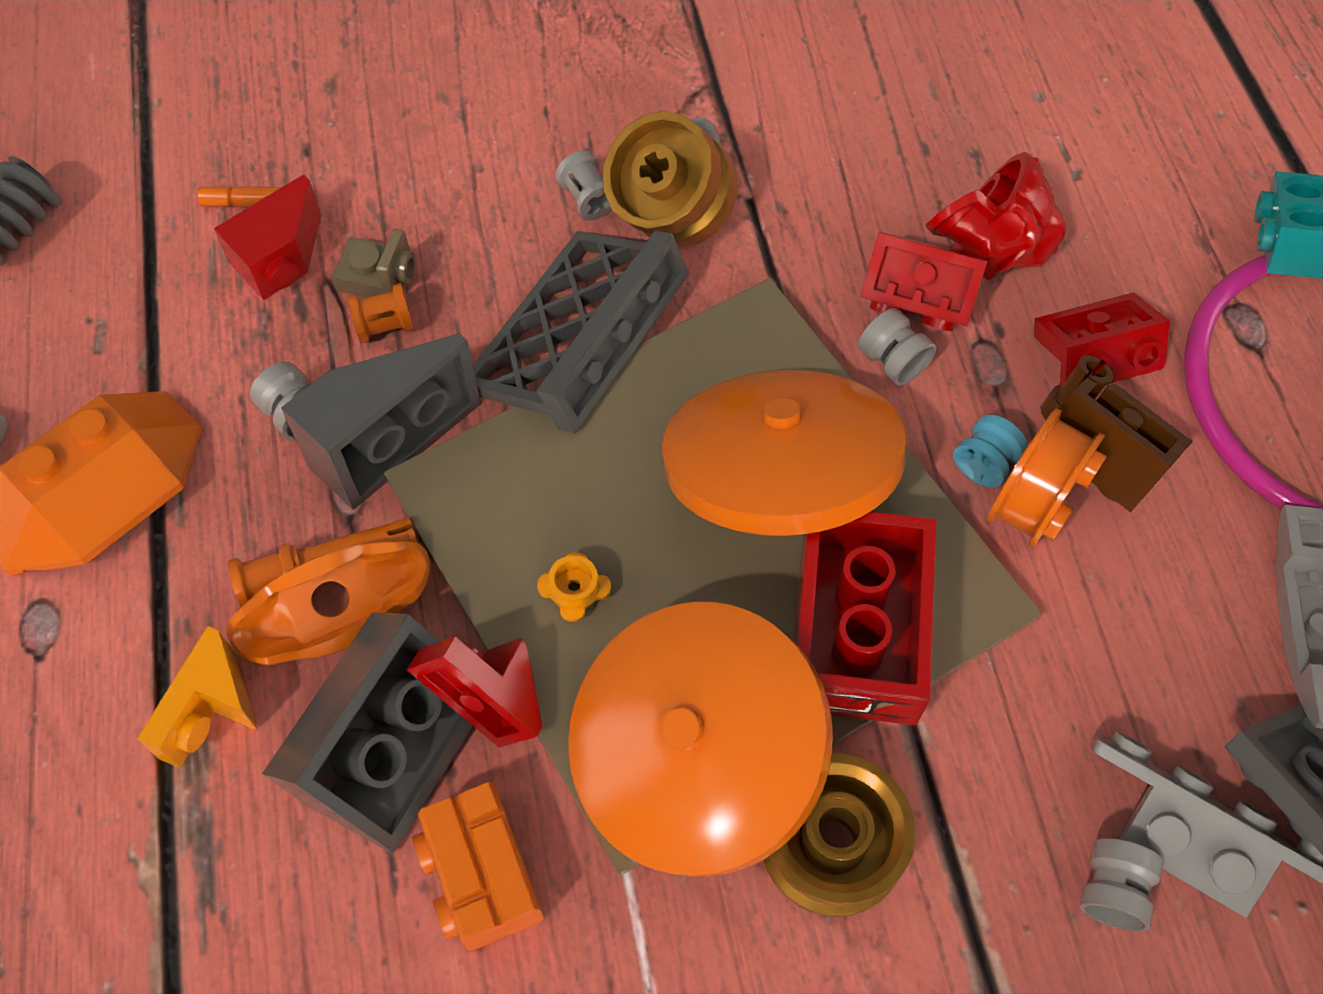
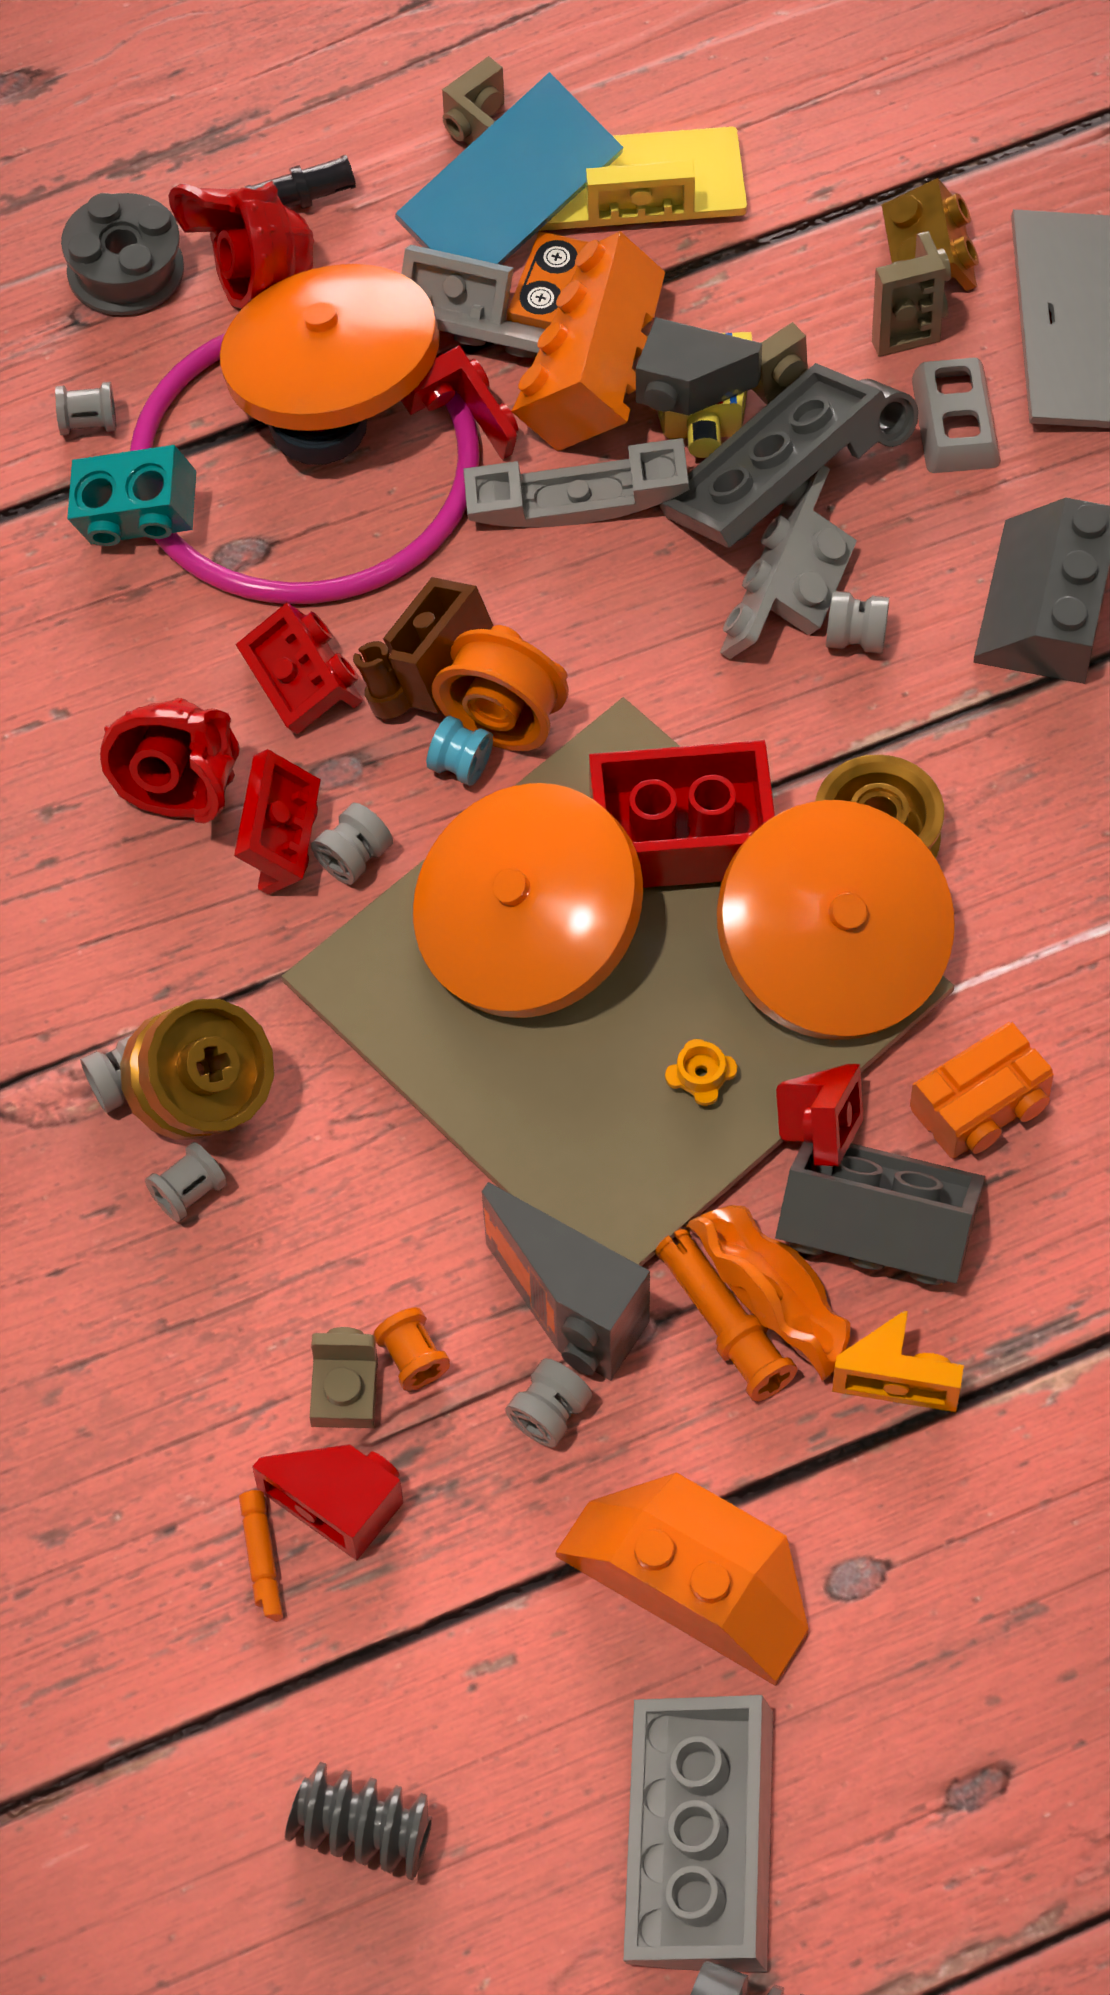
camera: 100 degrees left, 0 degrees up
dark grey fence [473,231,689,433] -> none

